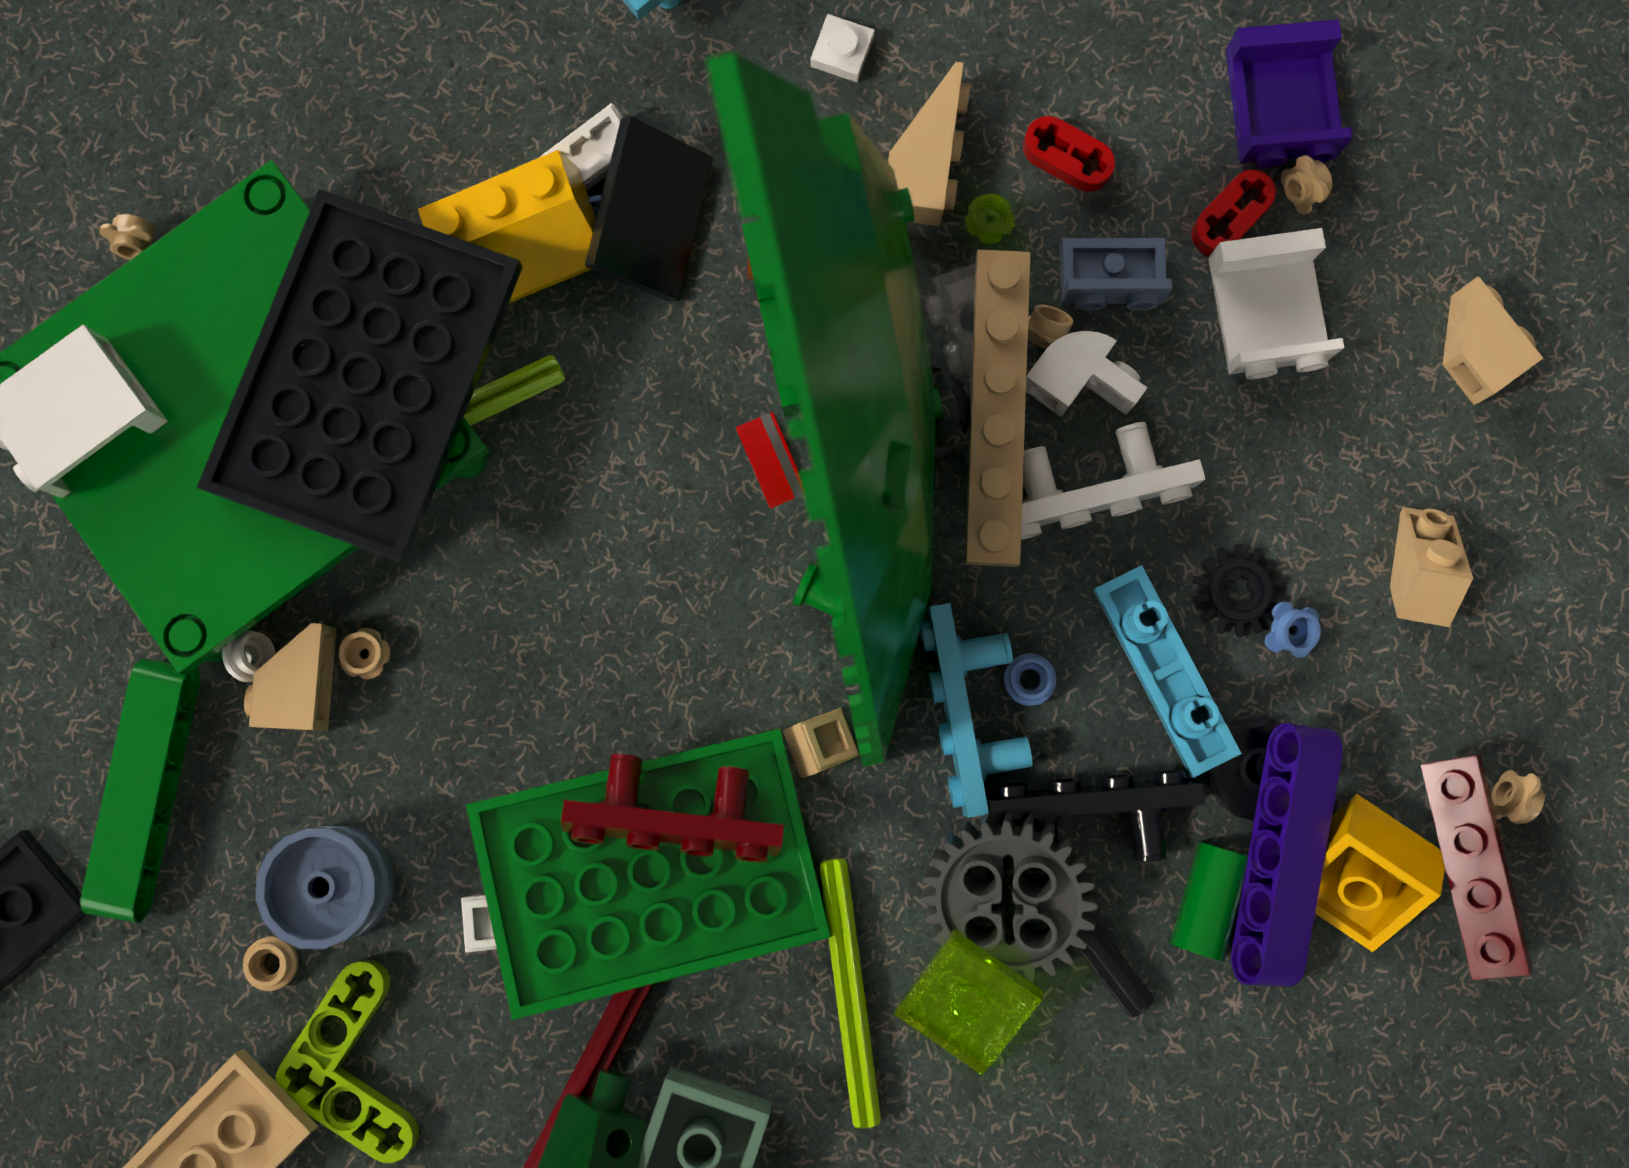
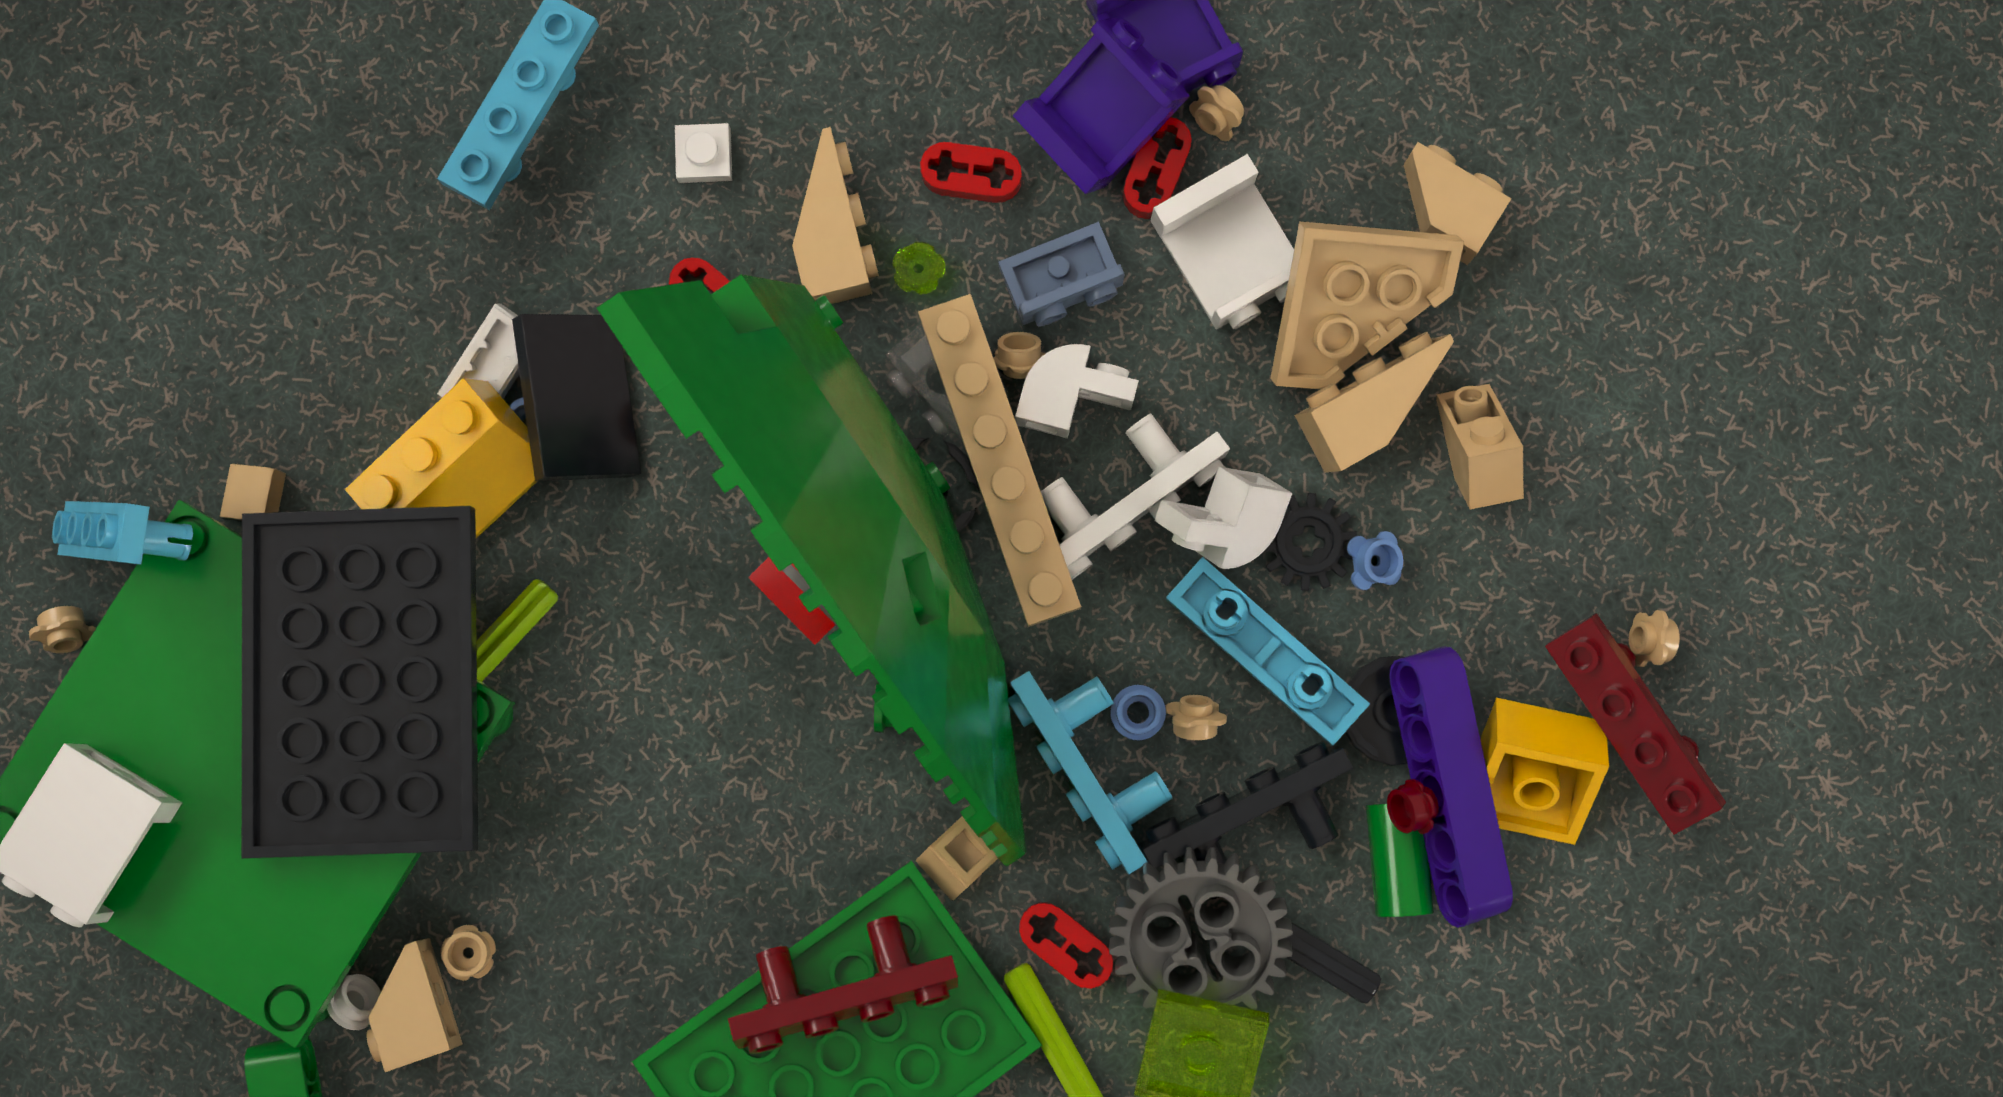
camera: 20 degrees left, 0 degrees up
none -> medium azure plate [52,501,193,565]
none -> tan slope [220,464,286,521]
none -> dark purple panel [1013,17,1190,194]
none -> red beam [1019,902,1113,989]
none -> white brick [1154,466,1292,569]
none -> tan plate [1165,695,1227,740]
none -> tan plate [1270,221,1464,389]
none -> tan slope [1294,332,1454,473]
none -> dark red plate [1387,779,1439,834]

